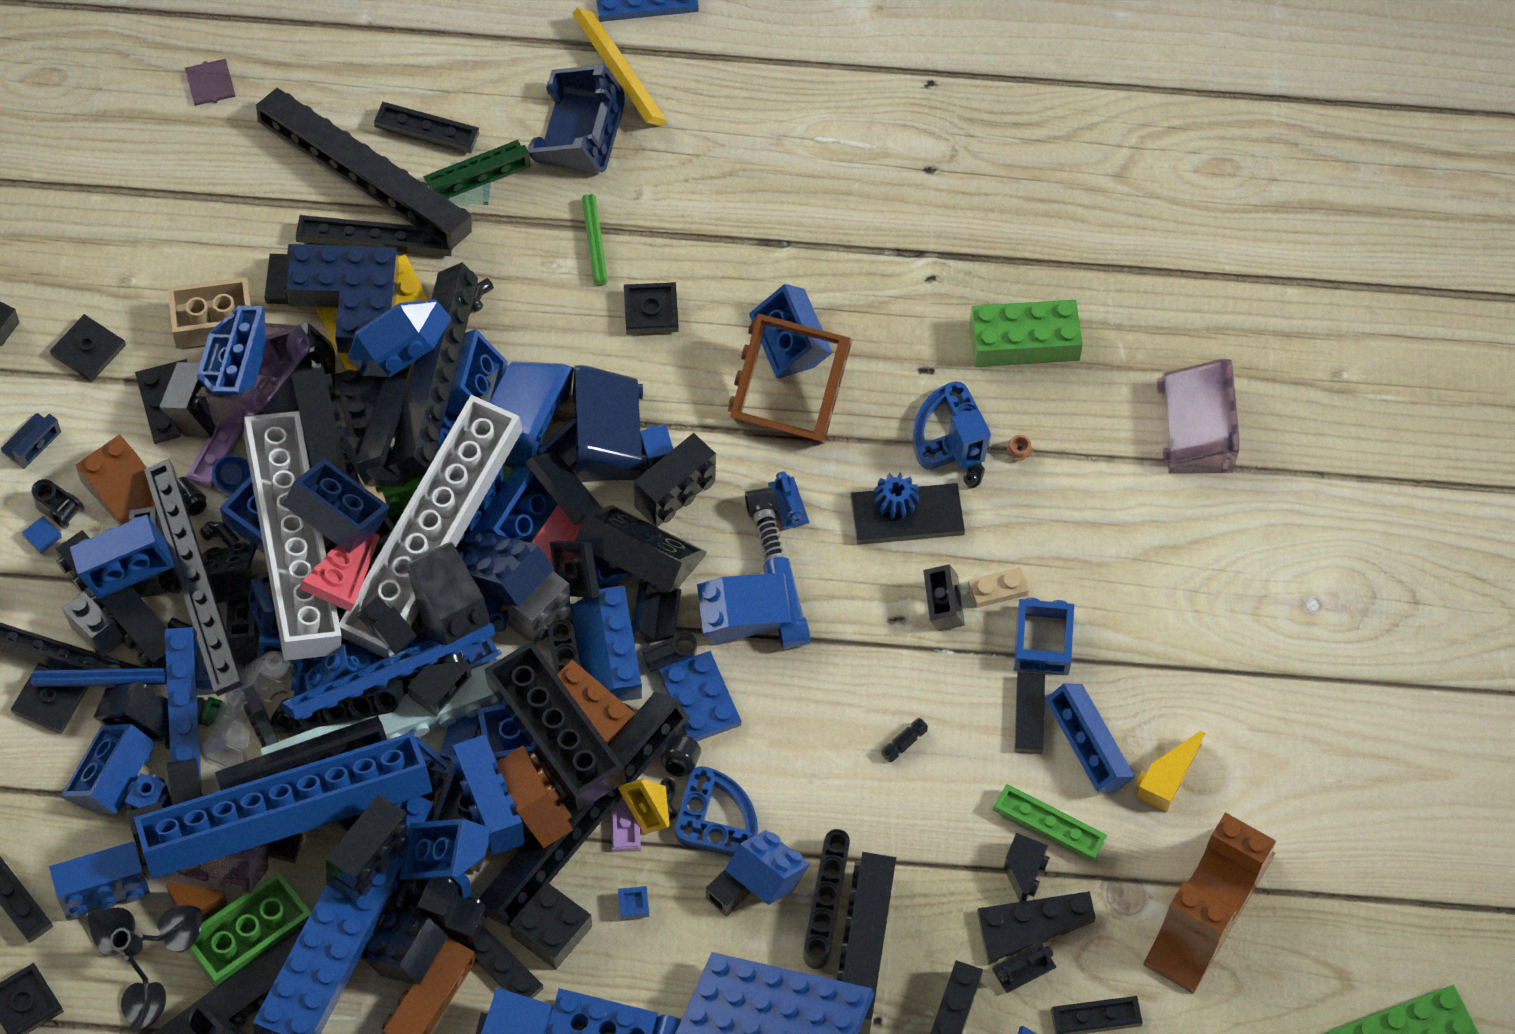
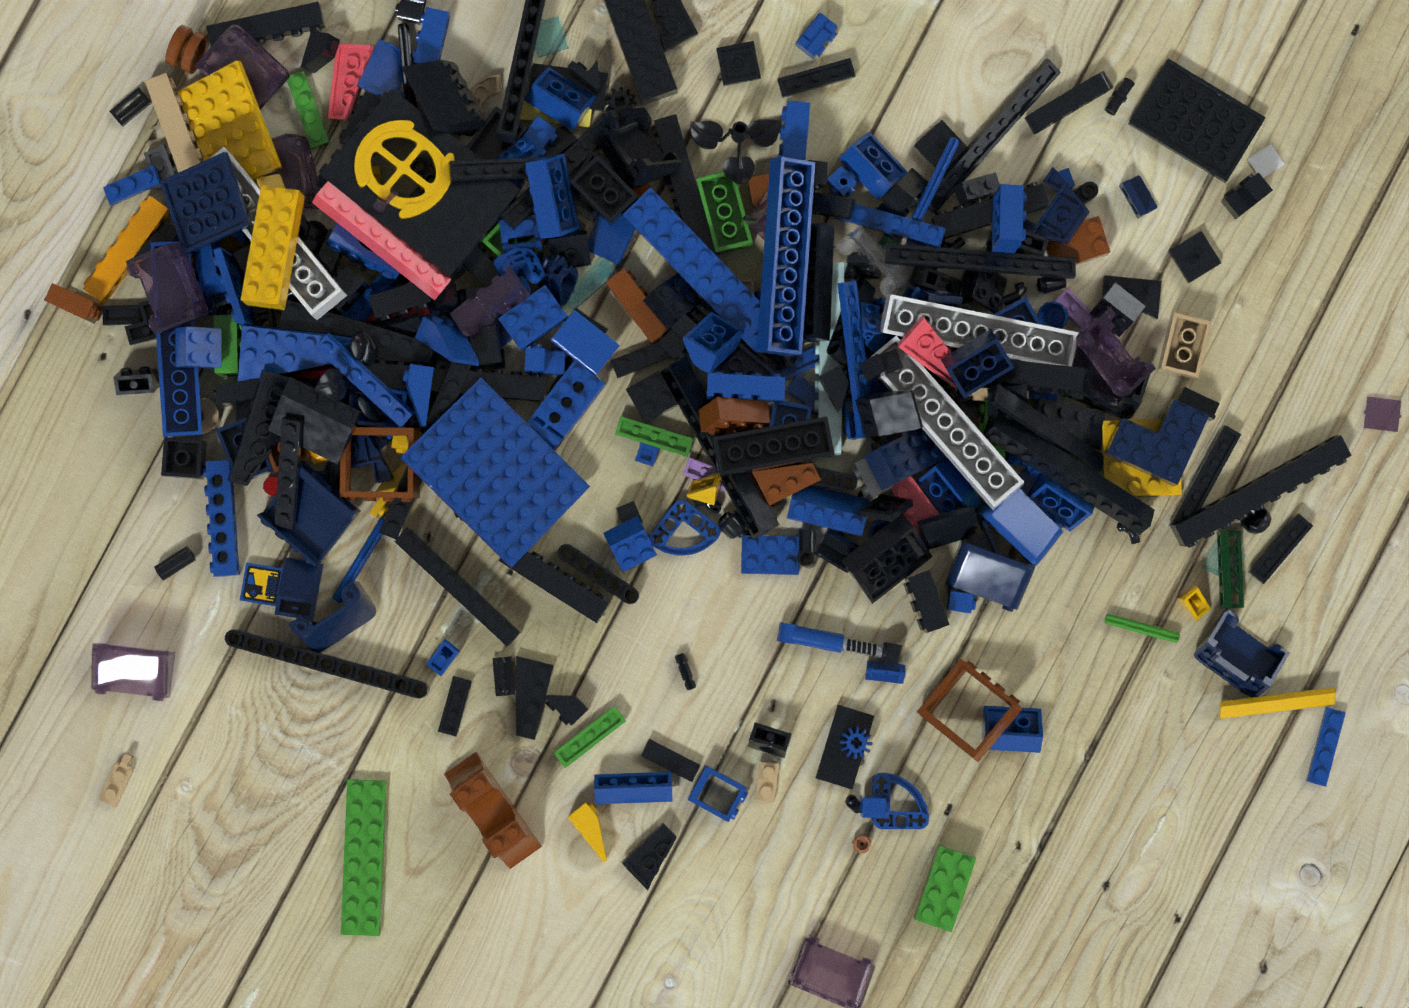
camera: 115 degrees right, 25 degrees up
blue wedge [196,306,266,395] -> none
black piece [326,795,408,903] -> none
blue wedge [348,299,451,377] -> none
black plate [624,282,679,334] -> none
blue slope [697,573,792,645] -> none
none -> bright green plate [615,416,694,457]
none -> black wing [621,822,677,891]
none -> dark blue wing [1023,167,1090,244]
none -> yellow slope [1176,586,1211,621]
none -> black hair [1240,507,1272,534]

